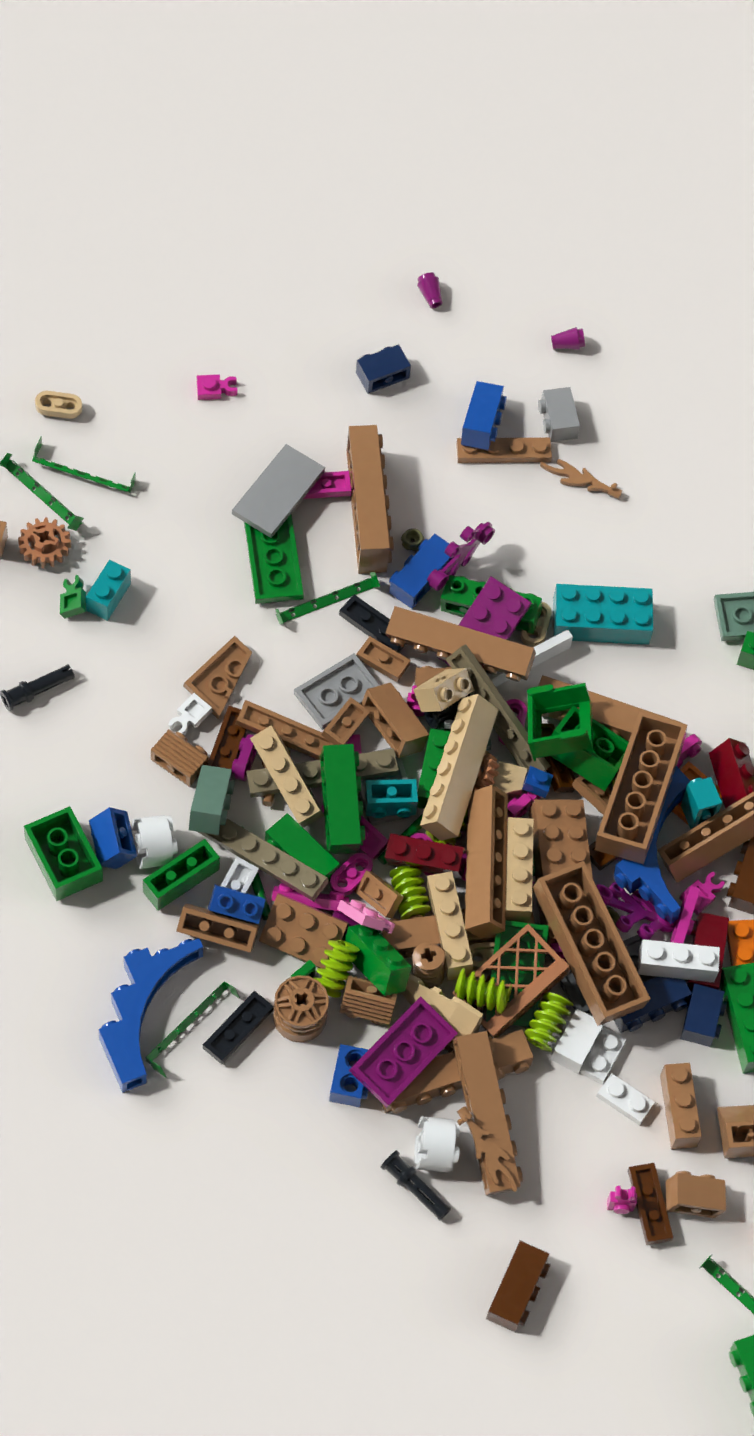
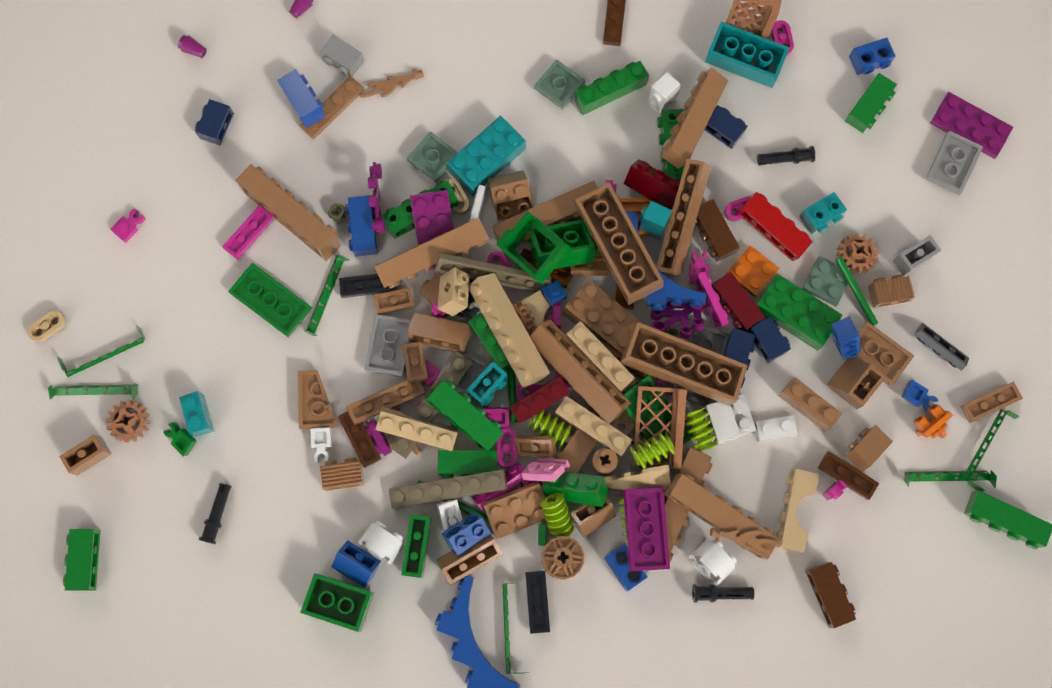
camera: 40 degrees left, 15 degrees up
sand green brick [188,765,235,835] -> none
light grey tile [232,444,325,538] -> none
white brick [637,939,720,982] -> none
none -> sand green plate [407,132,458,183]
none -> medium nougat slope [487,170,533,221]
none -> tan arch [776,469,819,553]

